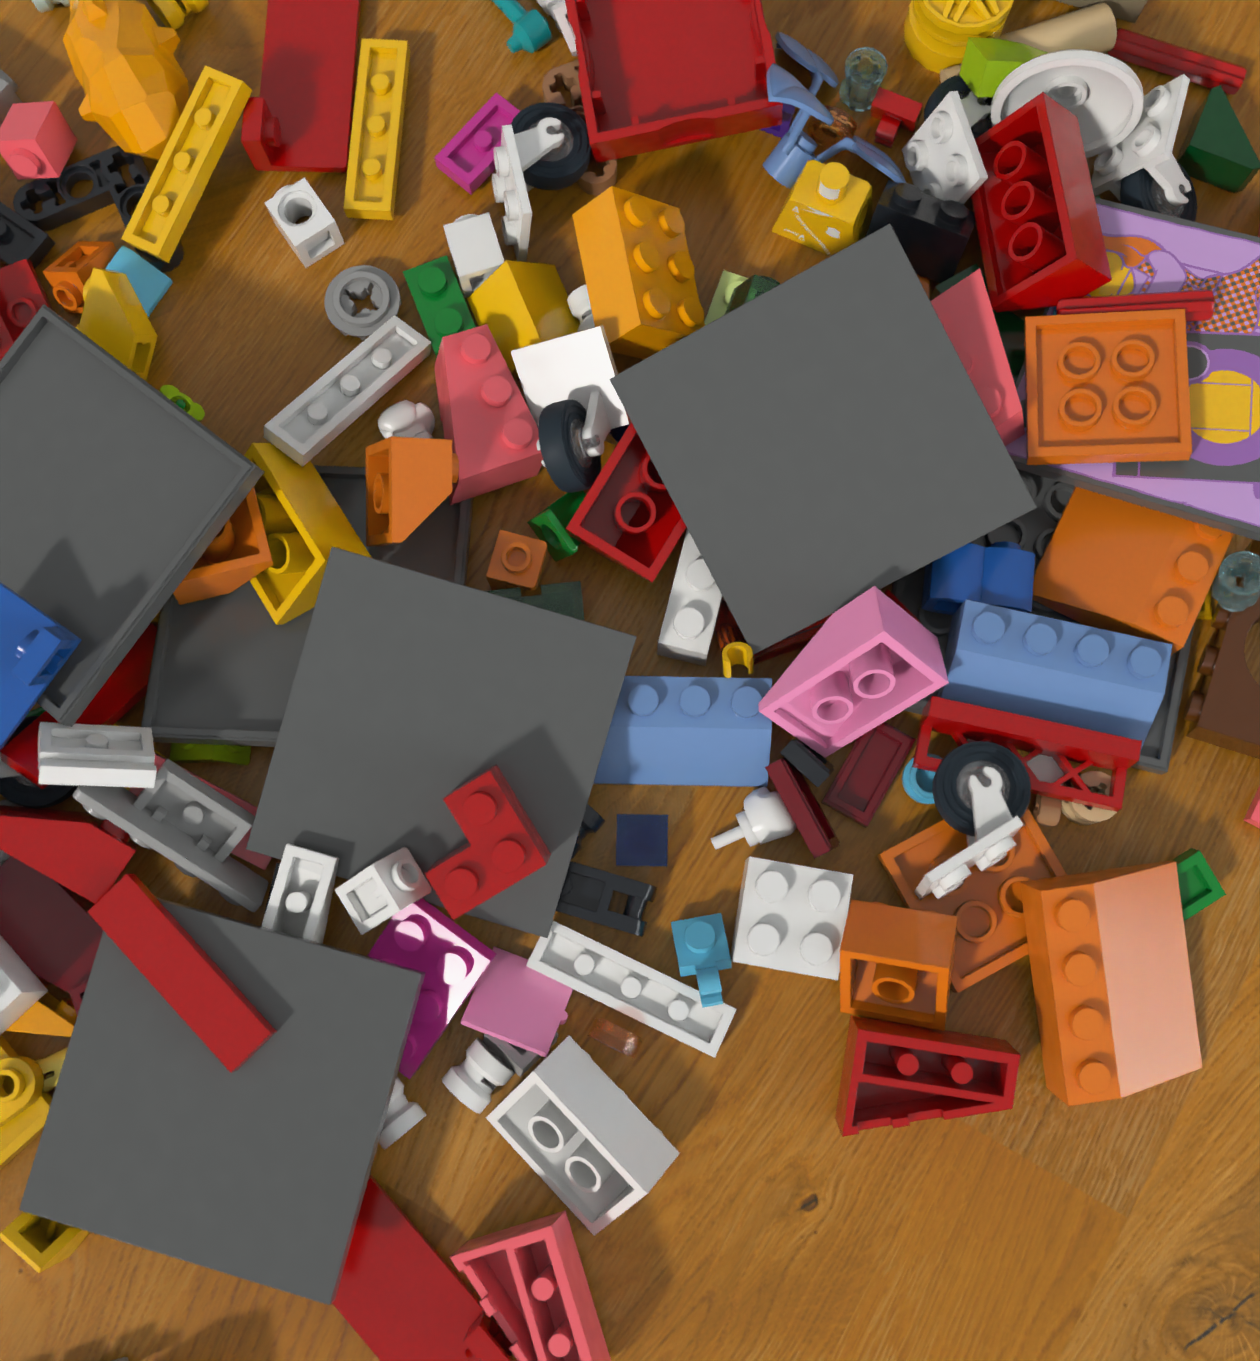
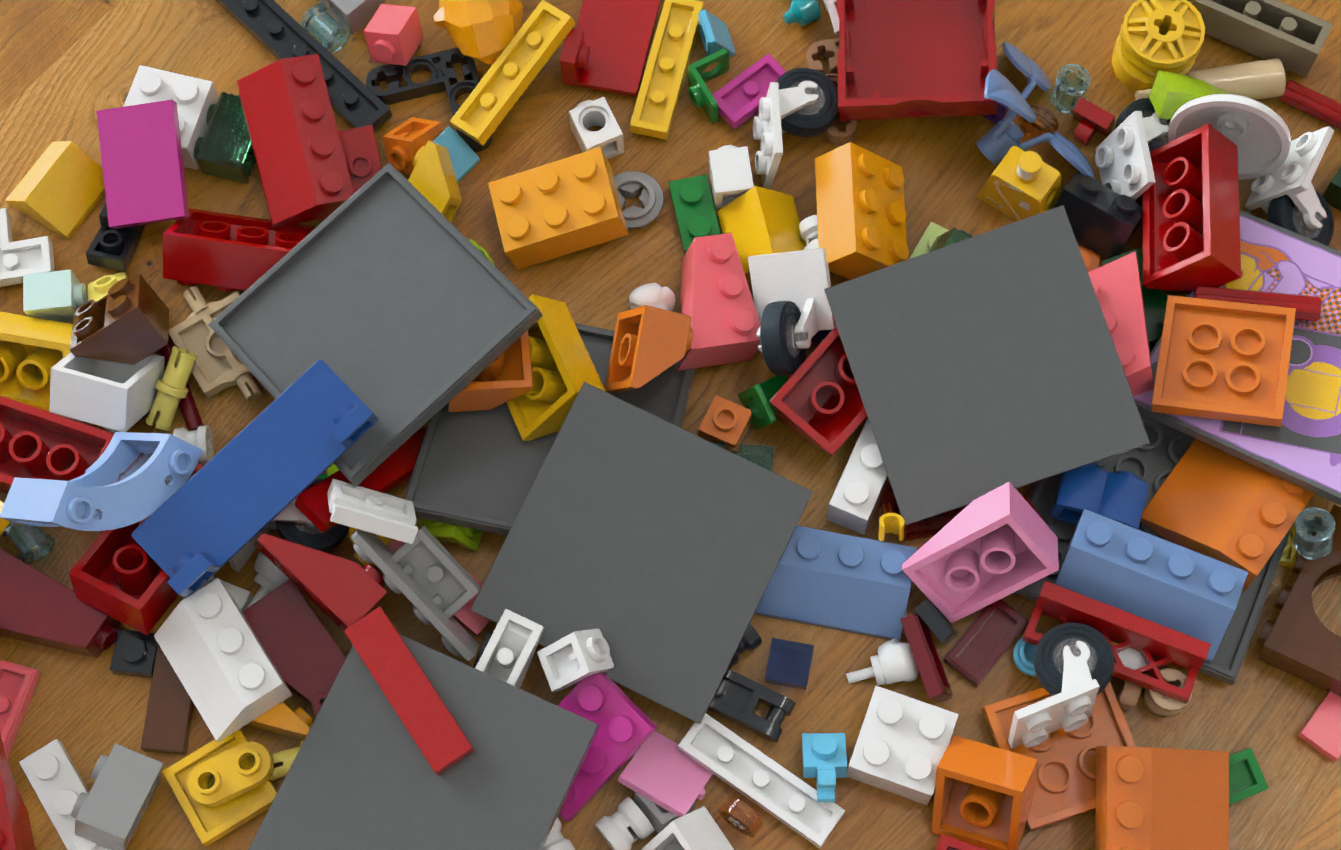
camera: 10 degrees right, 10 degrees down
white plate [264,315,432,467] -> none
red brick [425,764,551,920] -> none
none -> light orange brick [488,147,629,270]
none -> green bracket [688,48,729,124]
none -> medium azure slope [698,9,736,57]

